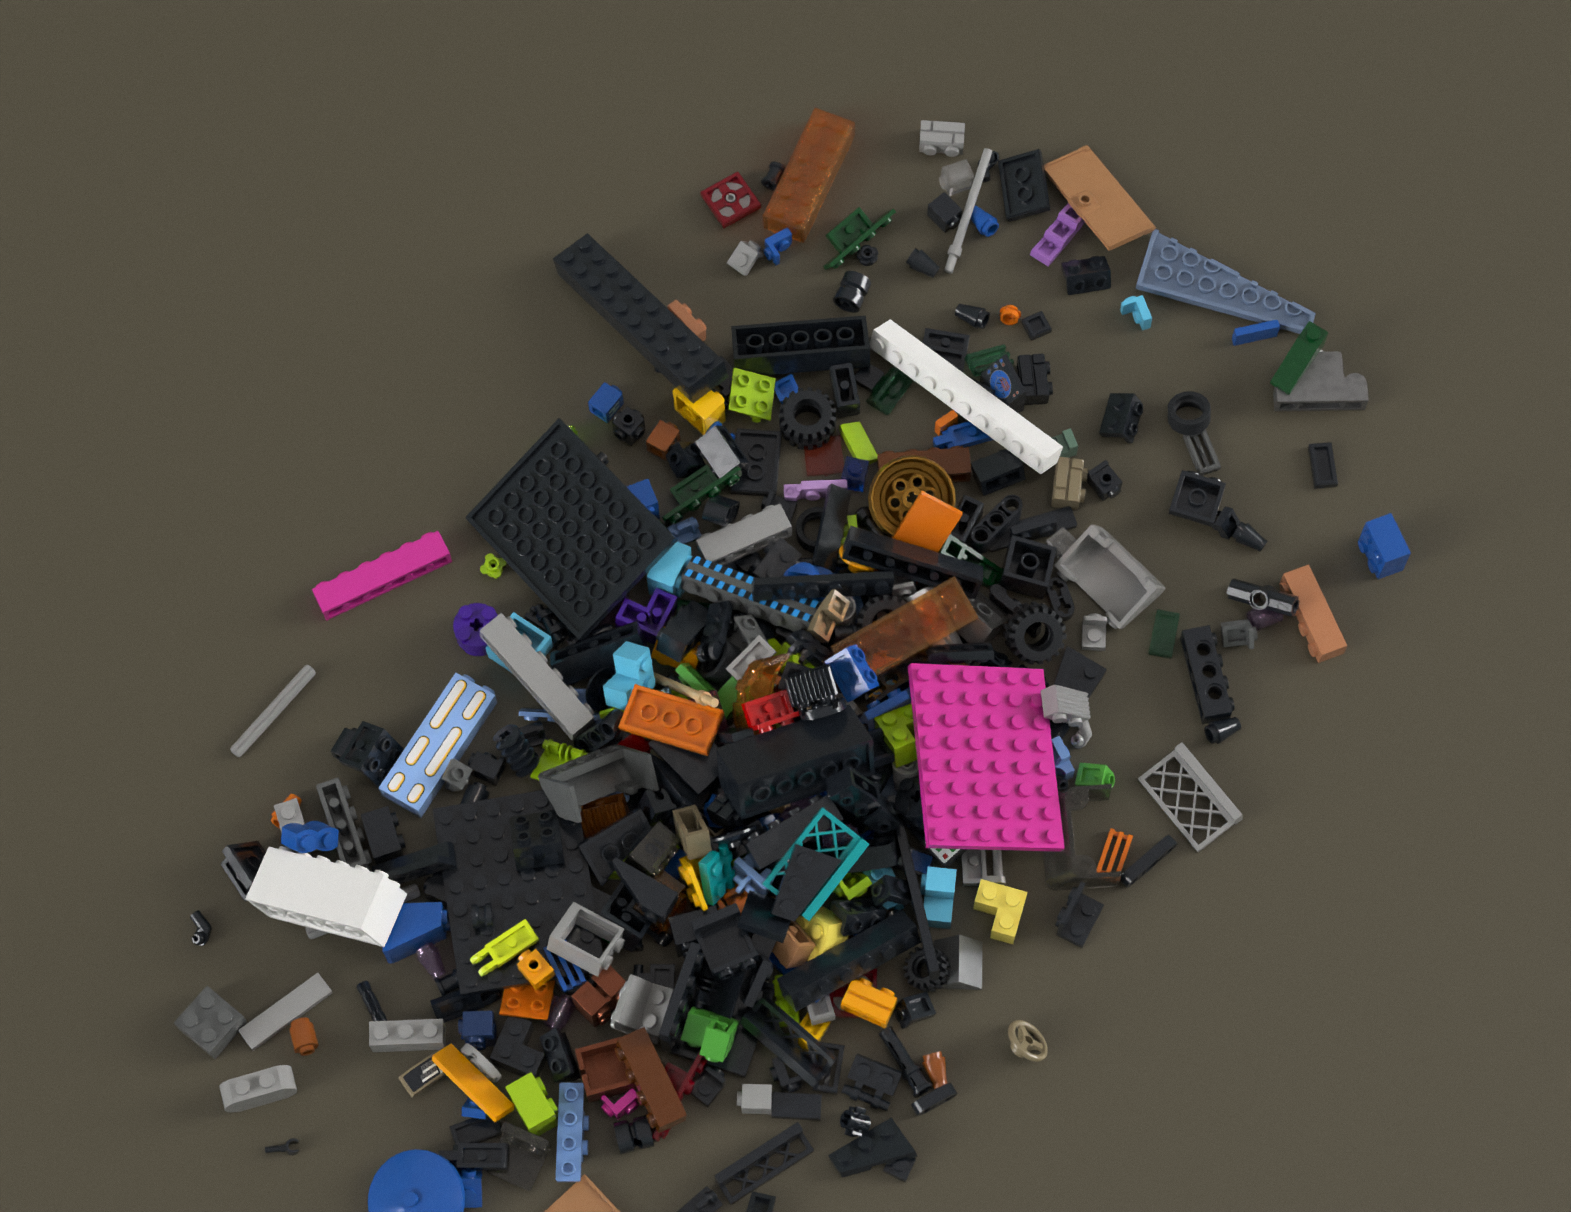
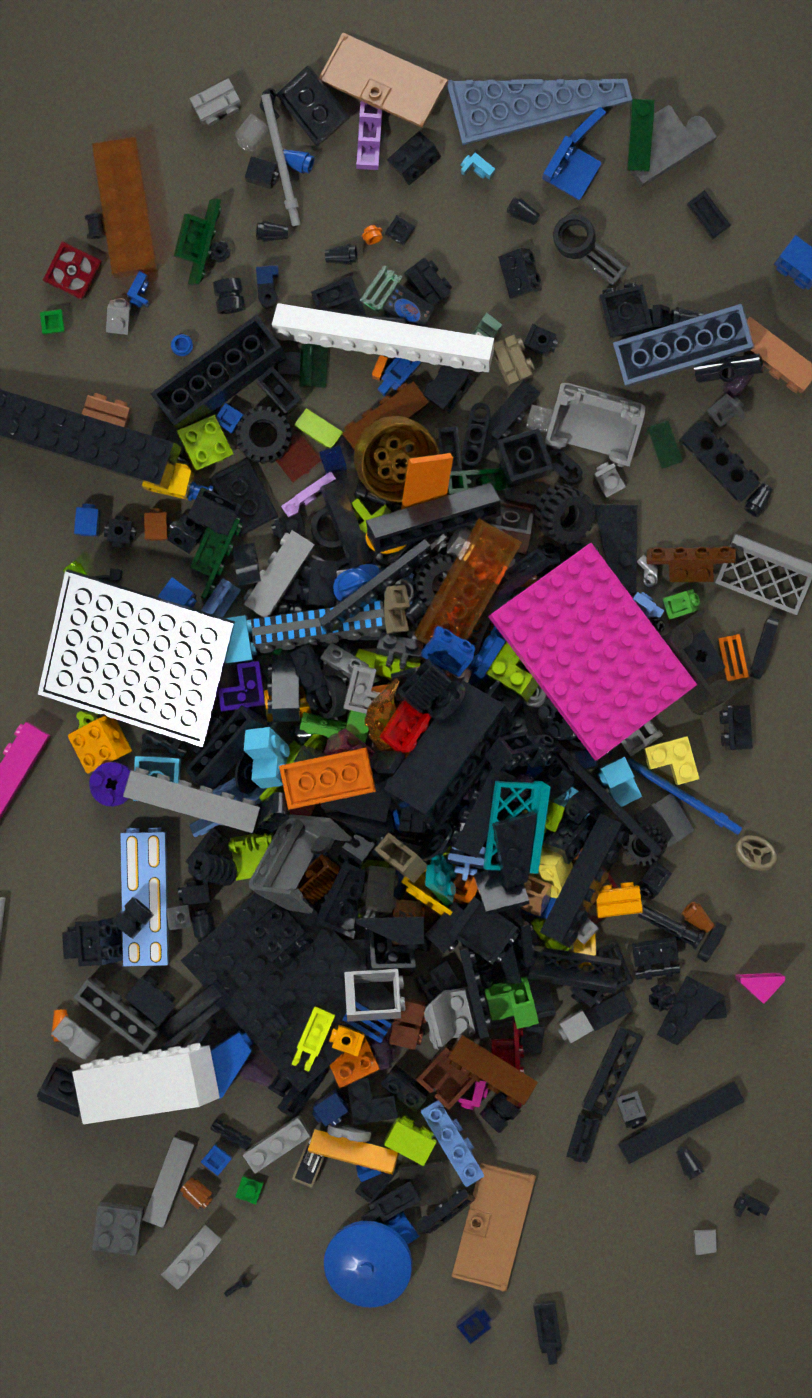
camera: 30 degrees left, 20 degrees up
black arm [190,910,212,946] -> none
blue brick [281,821,339,853] -> none
tan bar [654,672,719,708] -> none
light grey brick [1041,684,1091,727] -> none
none -> green plate [40,309,65,335]
none -> light orange bracket [68,716,132,774]
none -> black wheel [112,897,154,939]
none -> blue plate [171,334,193,357]
none -> blue tile [201,1144,232,1176]
none -> green plate [235,1175,264,1205]
none -> leg [256,265,279,309]
none -> black hinge [417,1189,475,1234]
none -> black cone [506,197,540,225]
none -> blue bracket [542,136,601,200]
none -> sand blue brick [613,304,755,387]
none -> blue bar [627,758,742,835]
none -> reddish brown bracket [647,546,736,582]
none -> black brick [678,630,726,681]
none -> dark pink slope [735,973,785,1004]

